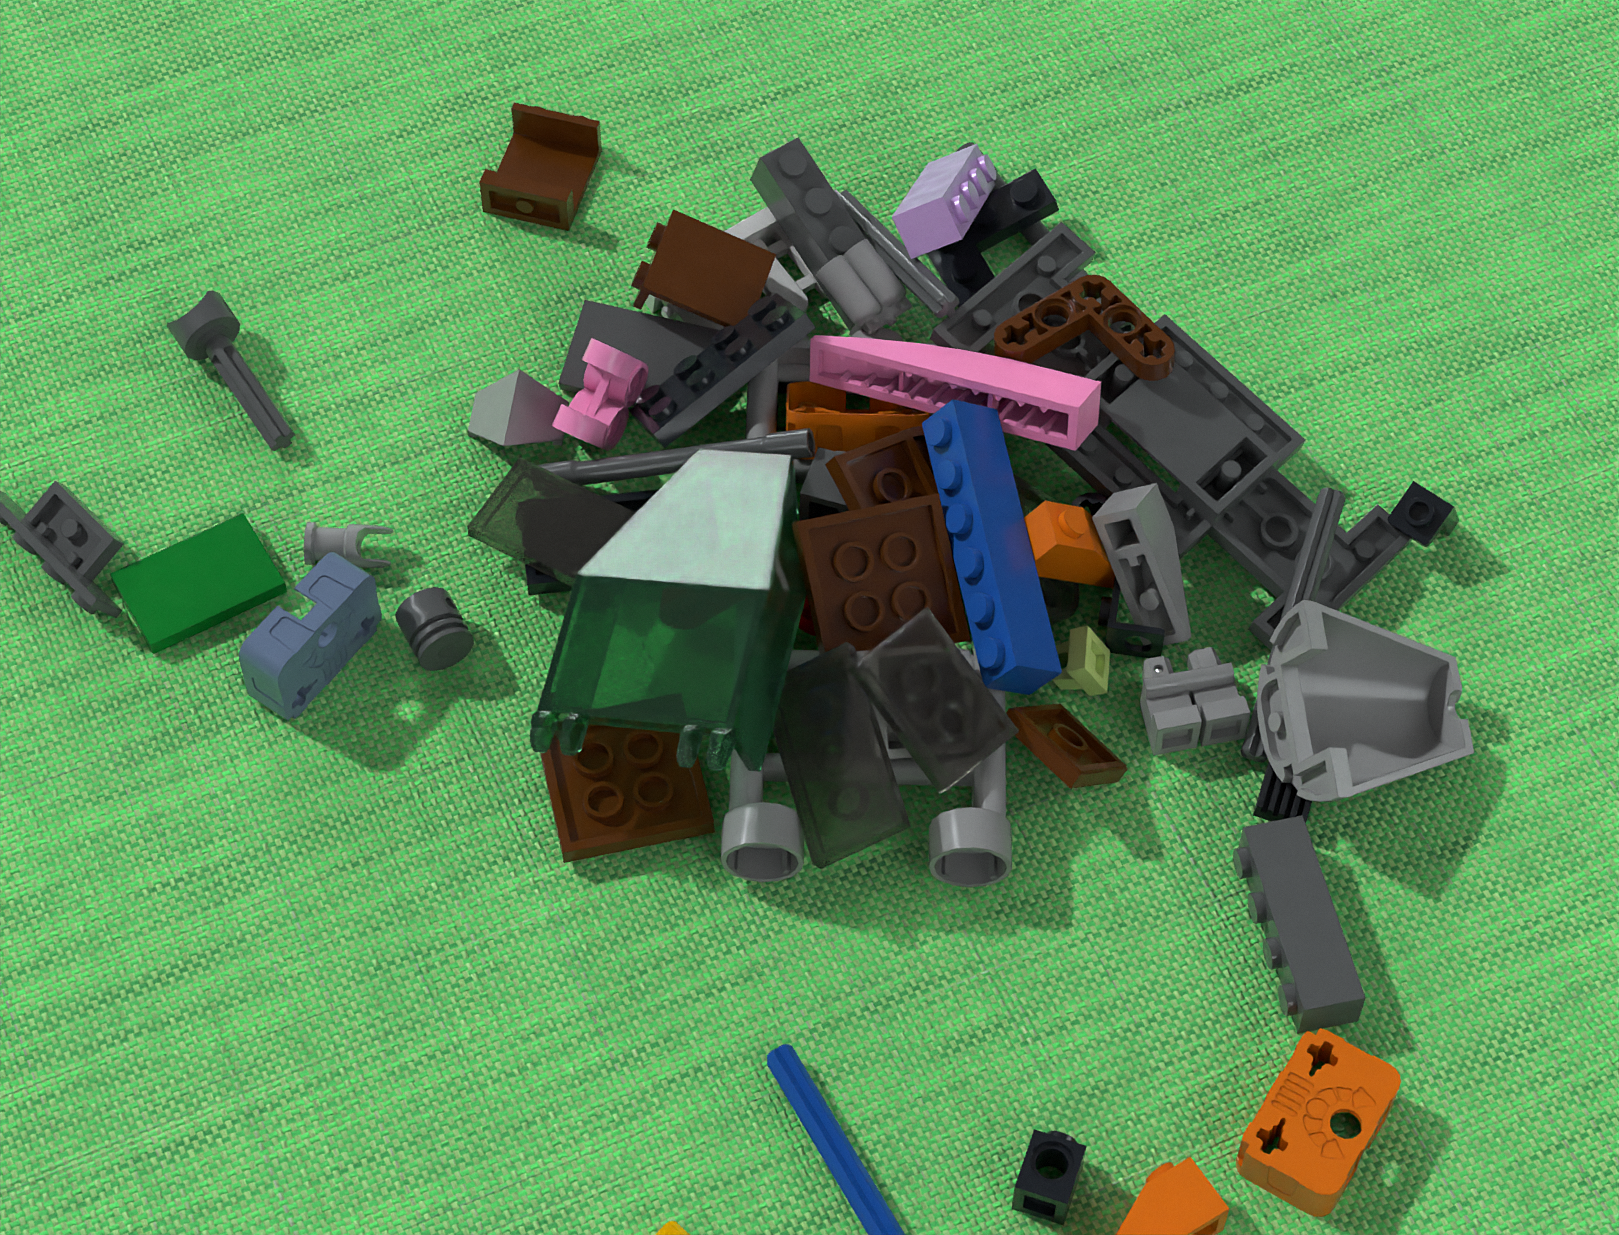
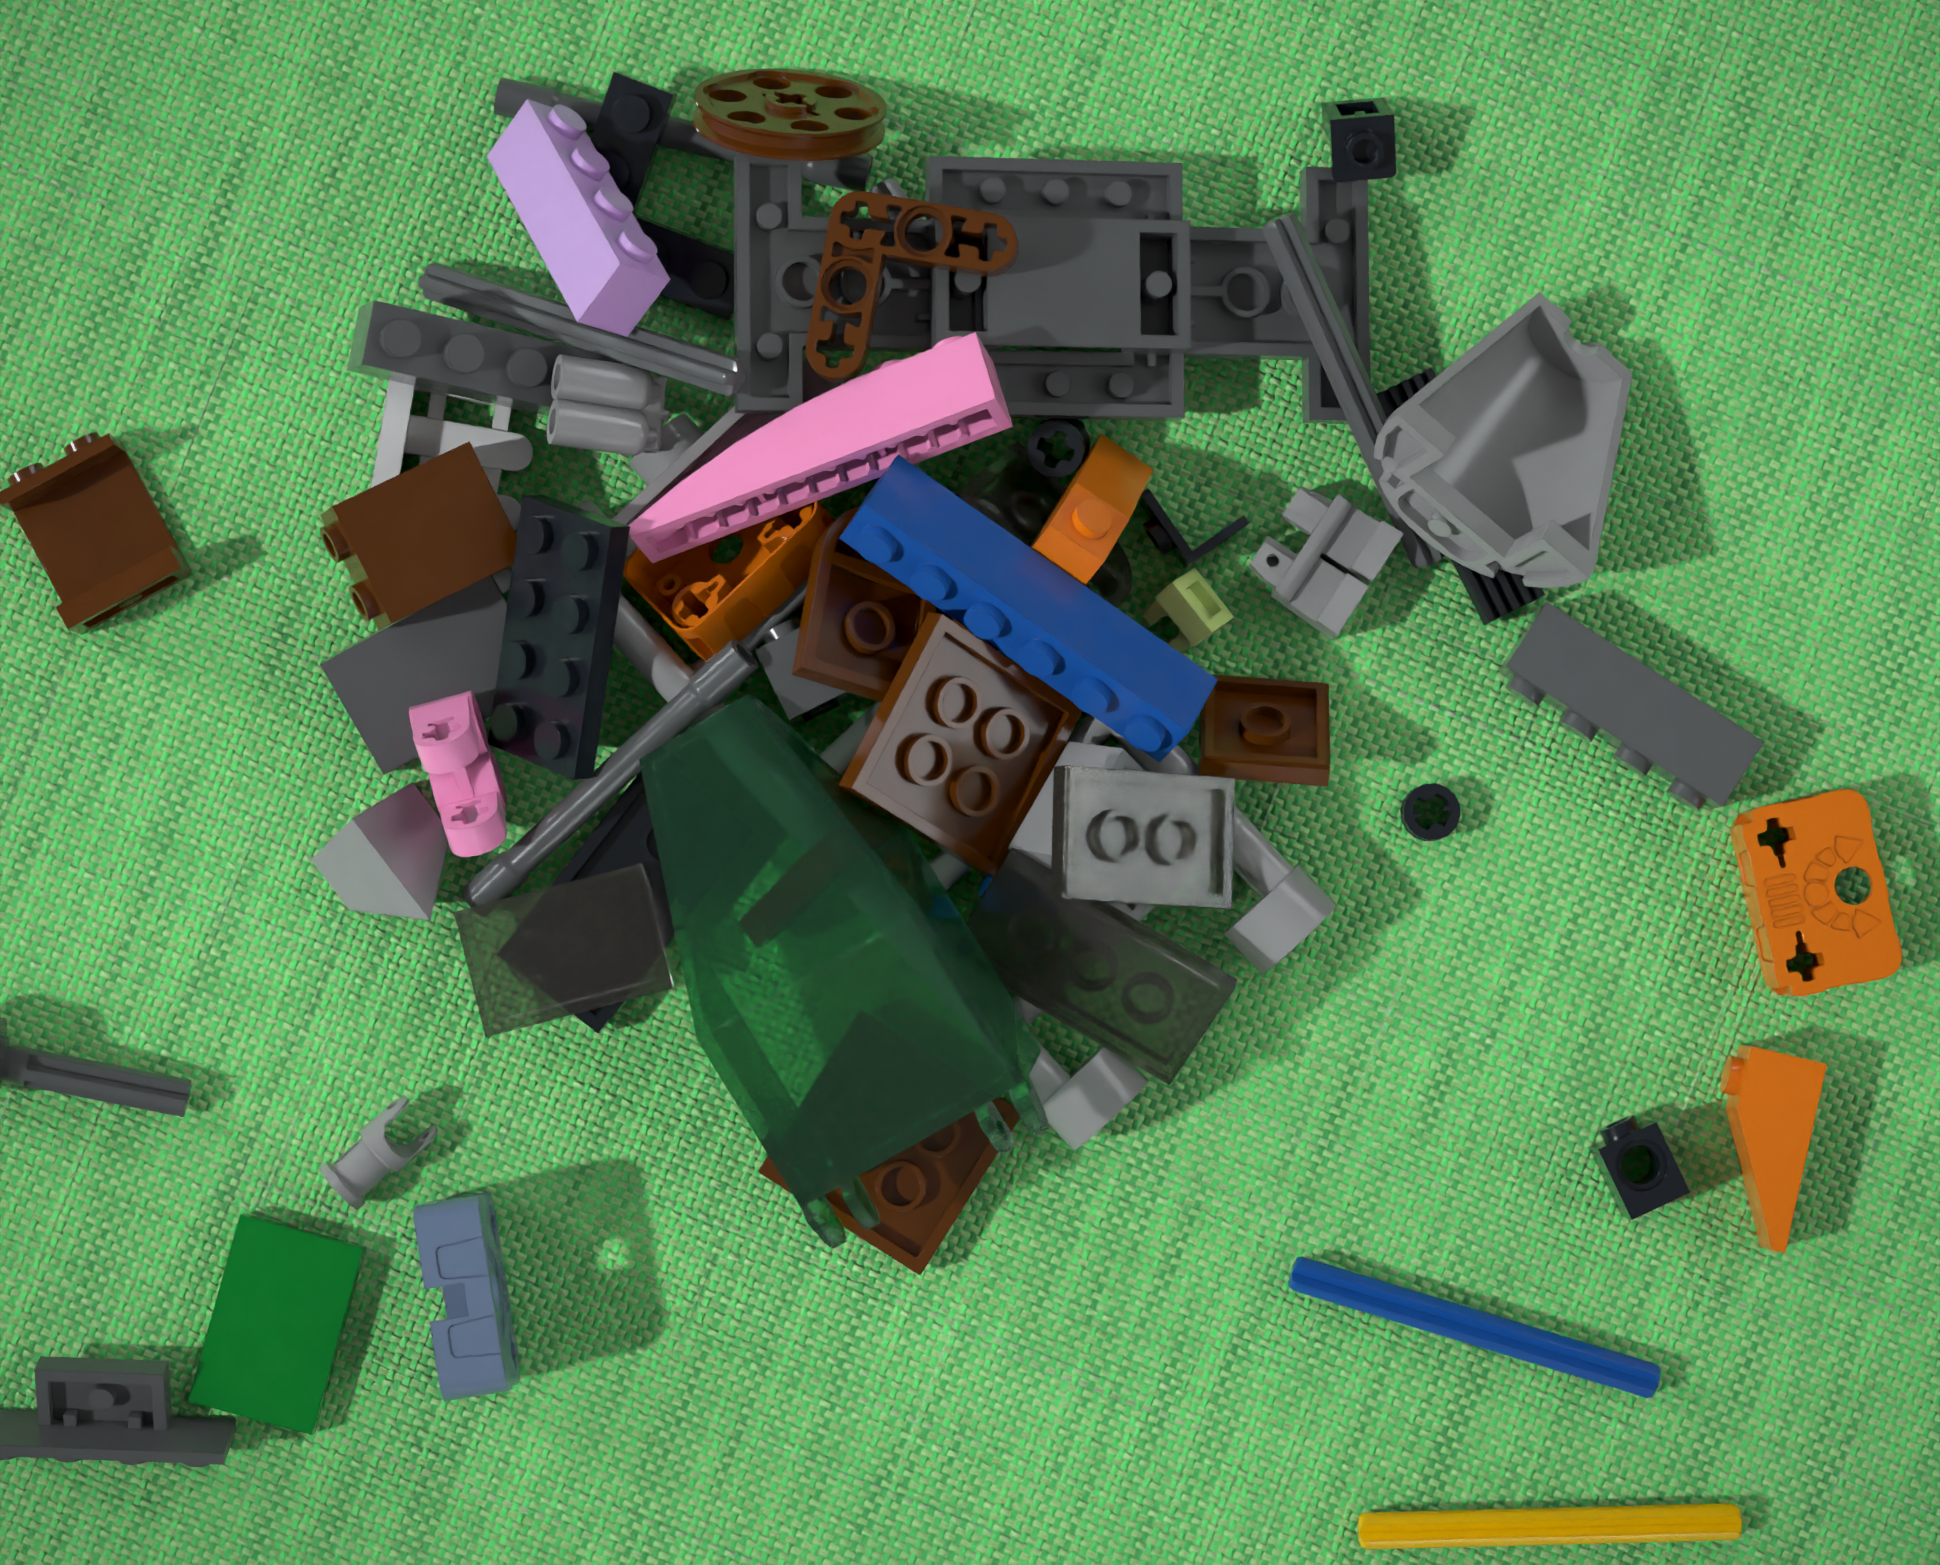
camera: 45 degrees left, 30 degrees up
dark grey piece [395,587,474,671] -> none
light grey slope [1092,483,1191,646] -> none
none -> reddish brown wedge [693,68,887,161]
none -> black bush [1400,783,1460,841]

